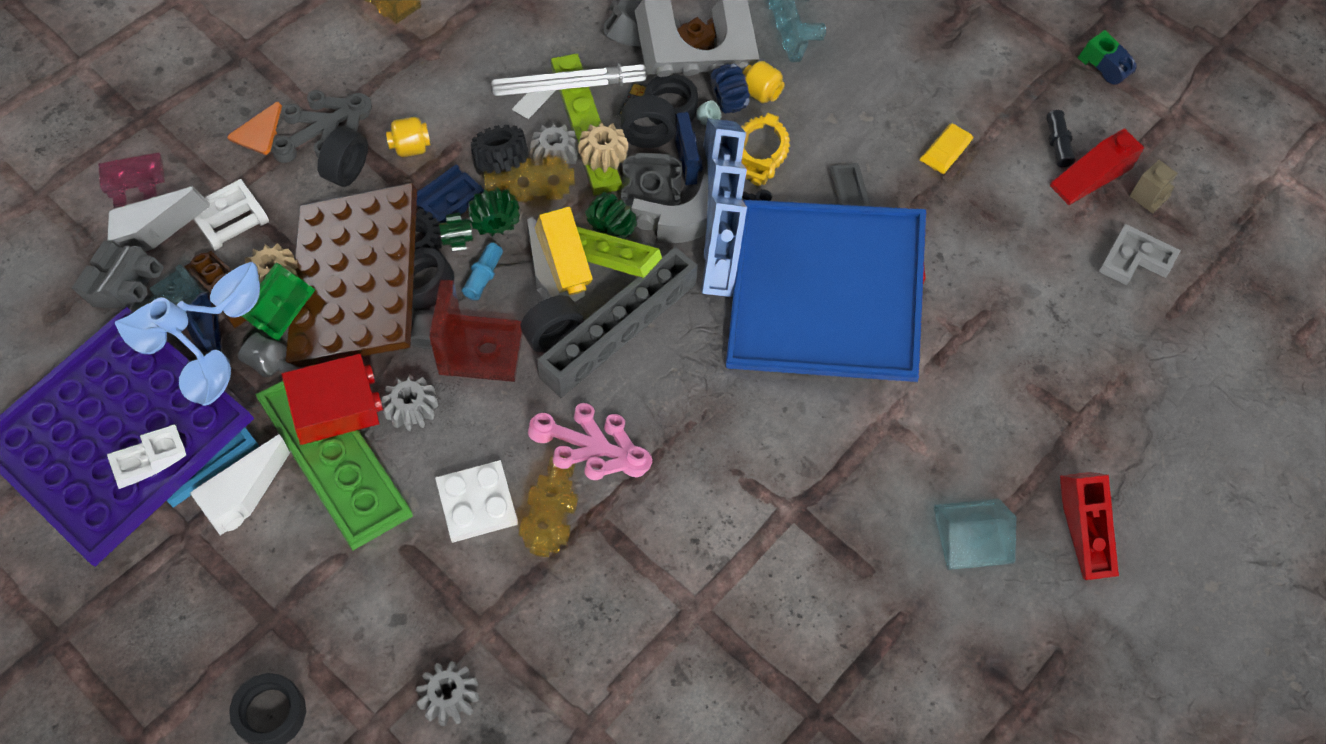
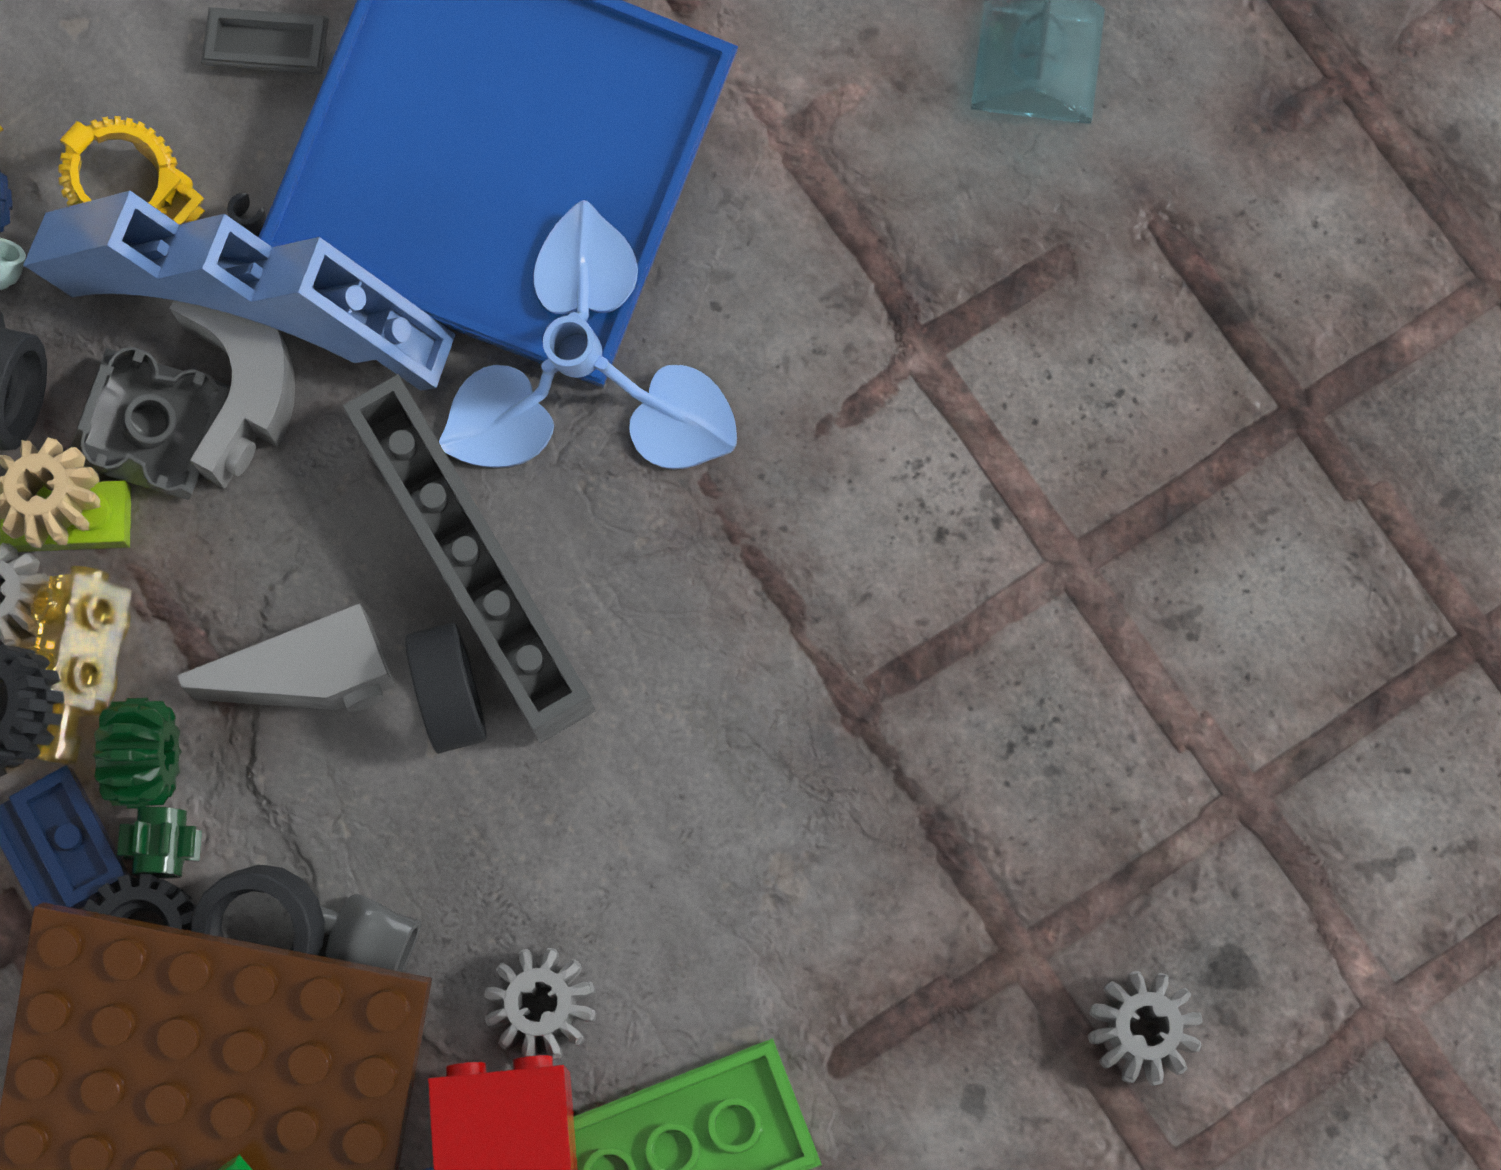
camera: 70 degrees left, 15 degrees up
clear red bracket [429,280,523,382] -> none
white plate [435,460,518,543] -> none
dark azure axle [461,242,503,300] -> none
clear yellow brick [519,454,578,557] -> none
bright pink plant [528,403,652,480] -> none
yellow slope [535,207,593,295] -> none
lime plate [576,226,662,278] -> none
dark green gear [585,192,637,239] -> none
dark blue plate [675,112,702,186] -> none
none -> light blue plant [439,200,737,470]

